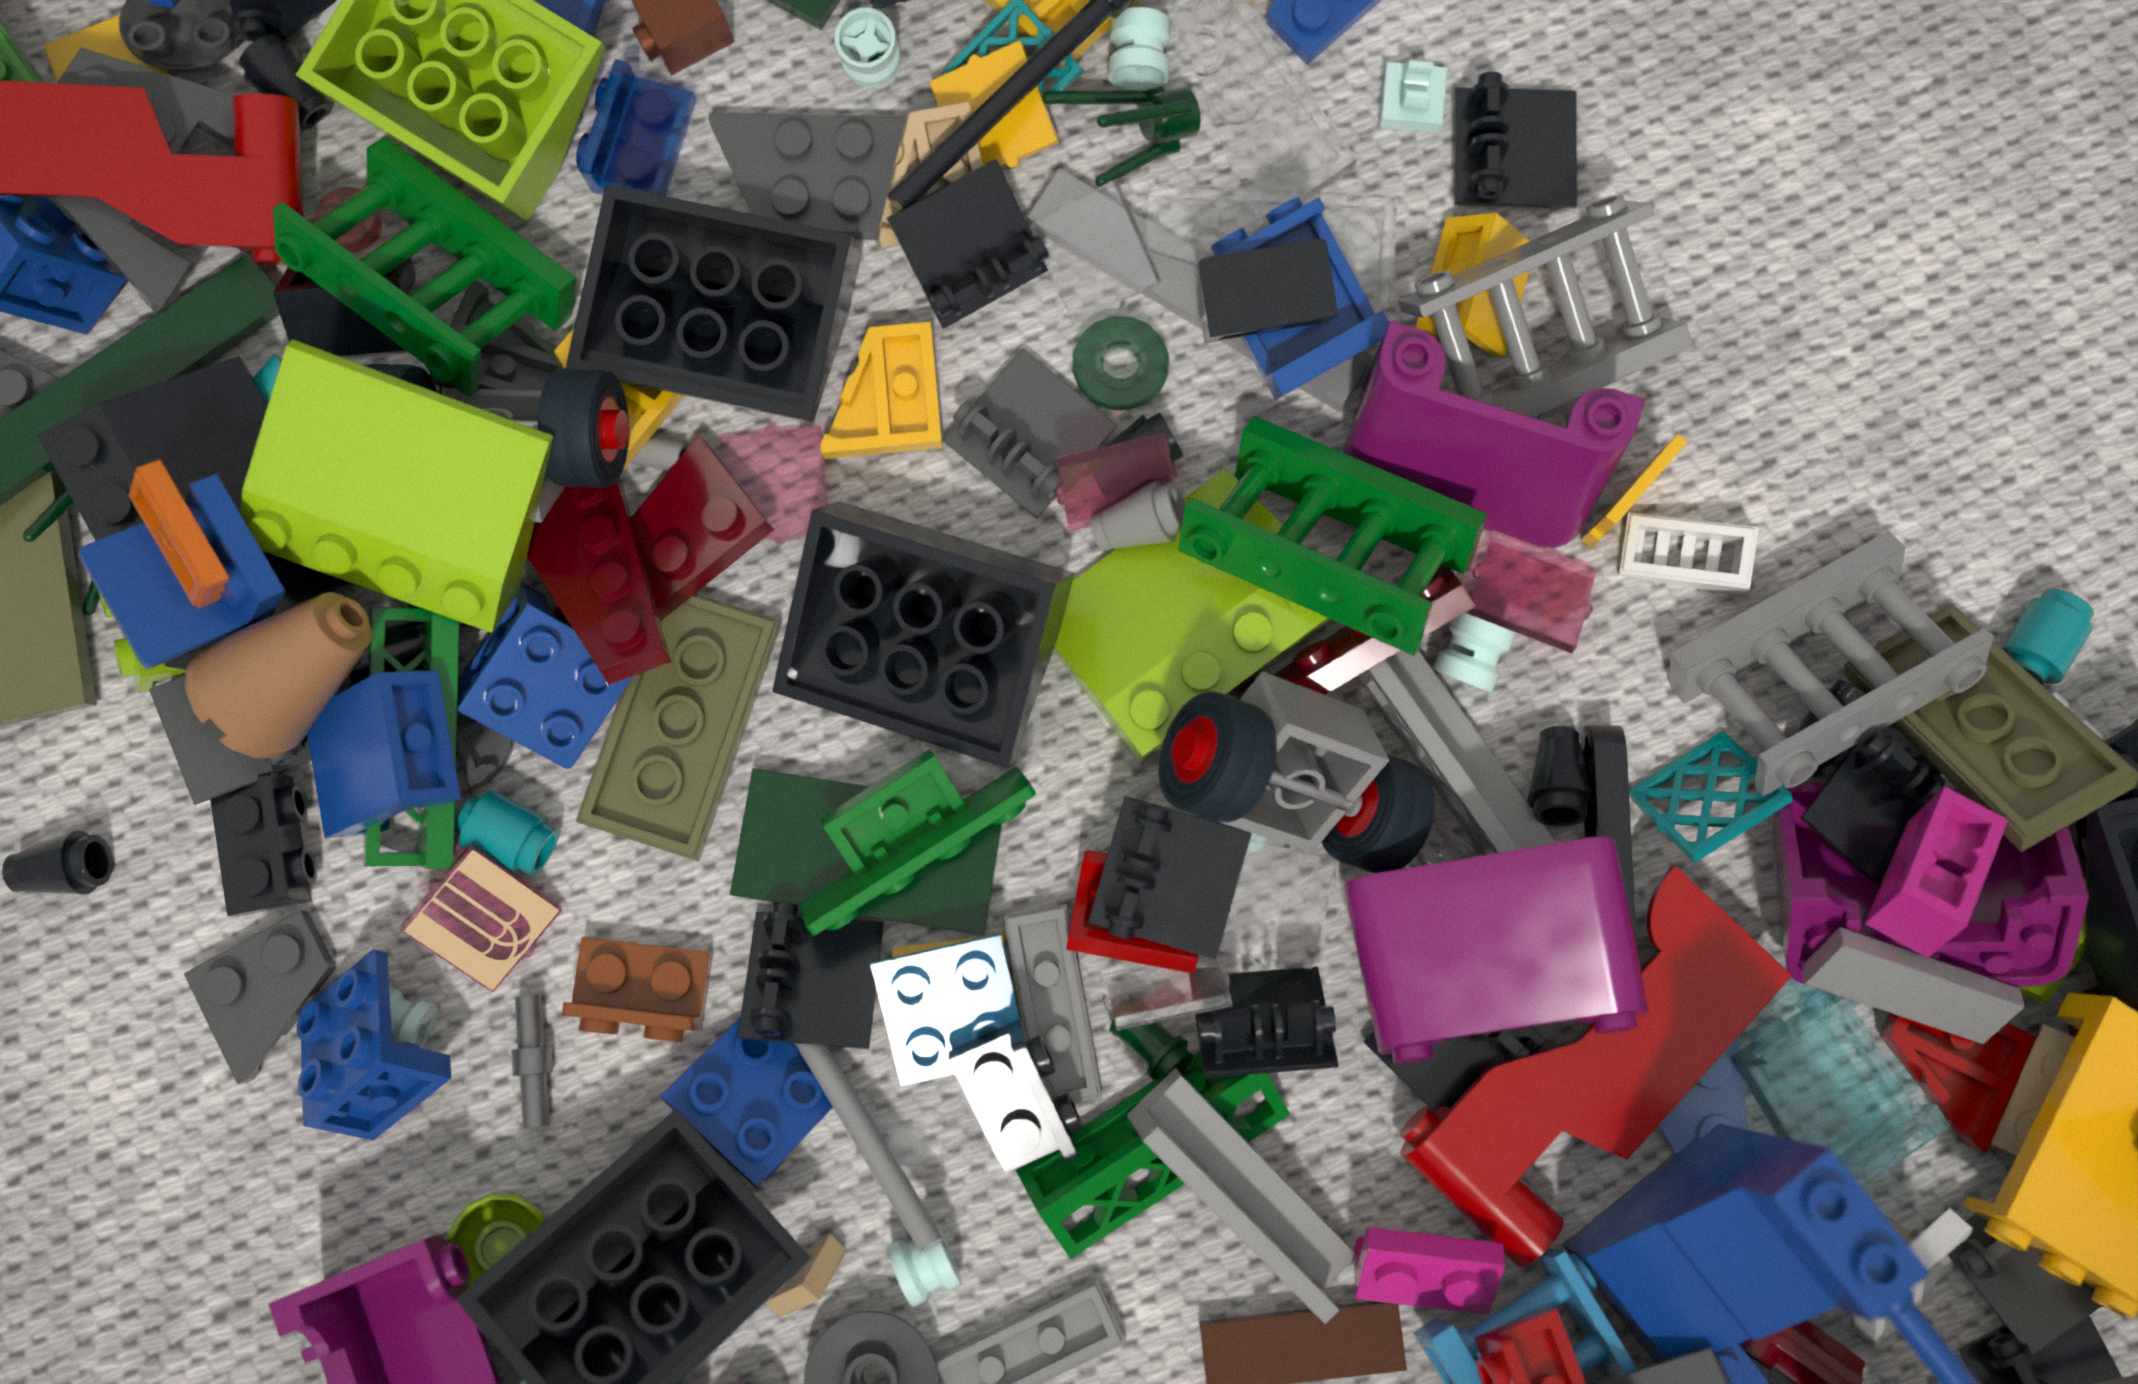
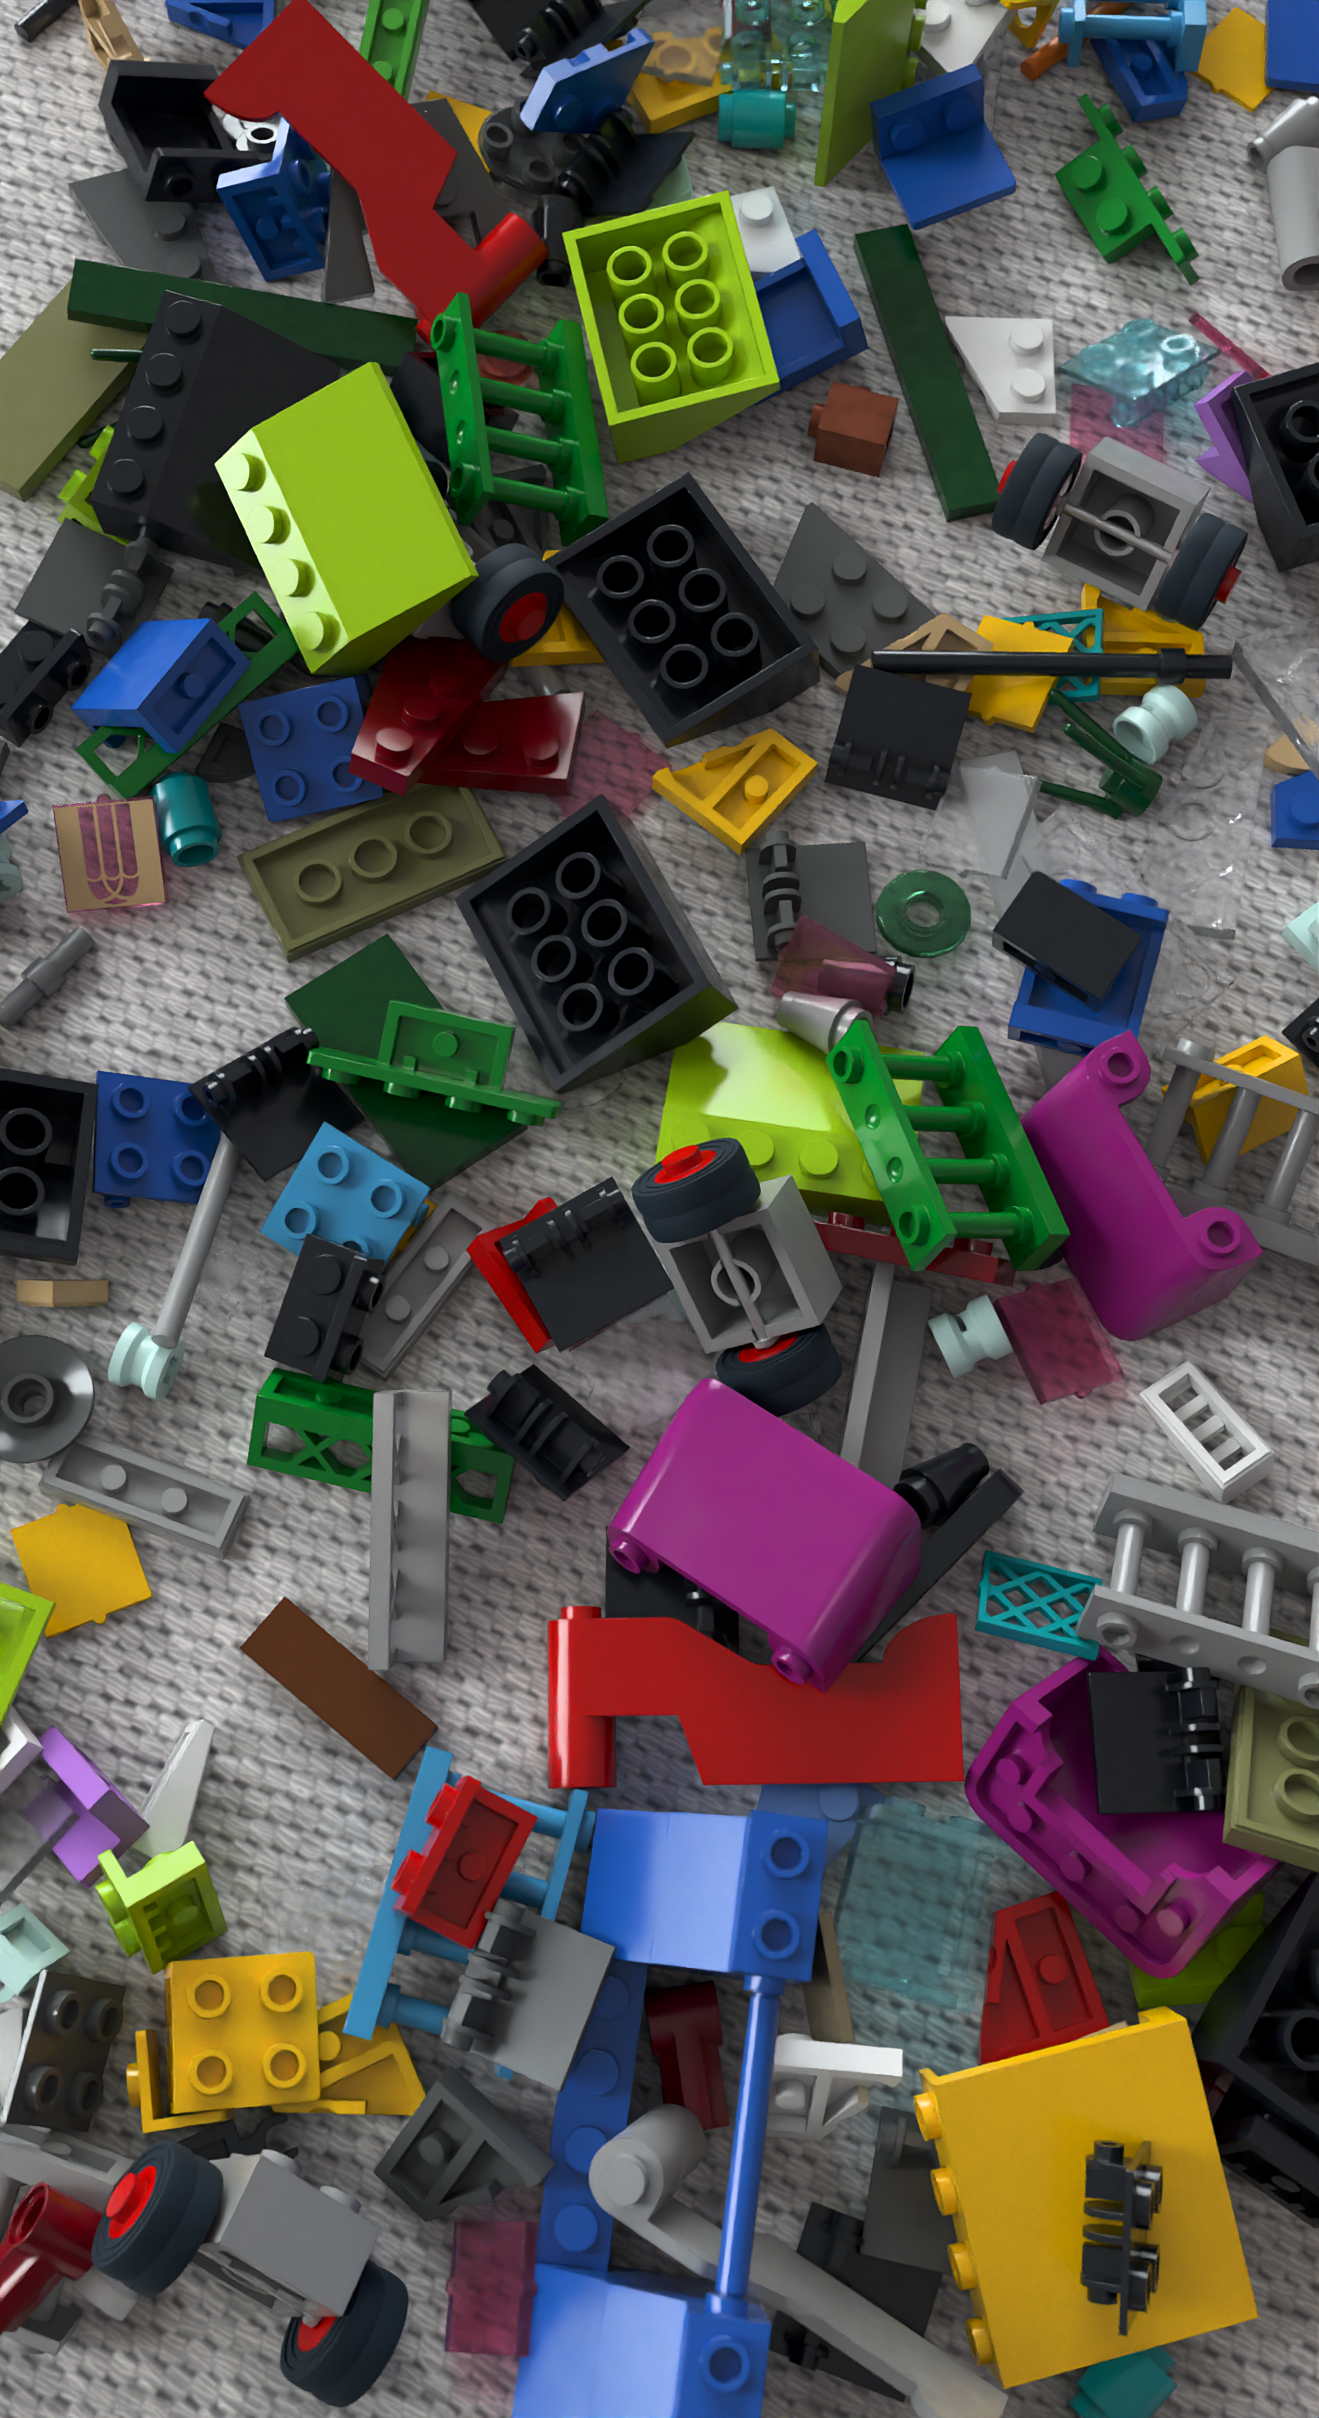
camera: 40 degrees right, 10 degrees down
blue bracket [79,474,285,669] -> none
orange tile [129,459,229,609] -> none
medium nougat cone [185,593,372,758] -> none
dark orange bracket [561,937,713,1042] -> none
clear blue bracket [576,59,697,196] -> none
light aqua wheel [835,8,901,87] -> none
clear piece [1103,955,1232,1030] -> none
dark green pin [1109,1000,1193,1080] -> none
dark pink bracket [1354,1227,1505,1315] -> none
yellow piece [1581,434,1688,547] -> none
light grey tile [1802,927,2025,1044] -> none
dark pink brick [1865,786,2008,958] -> none

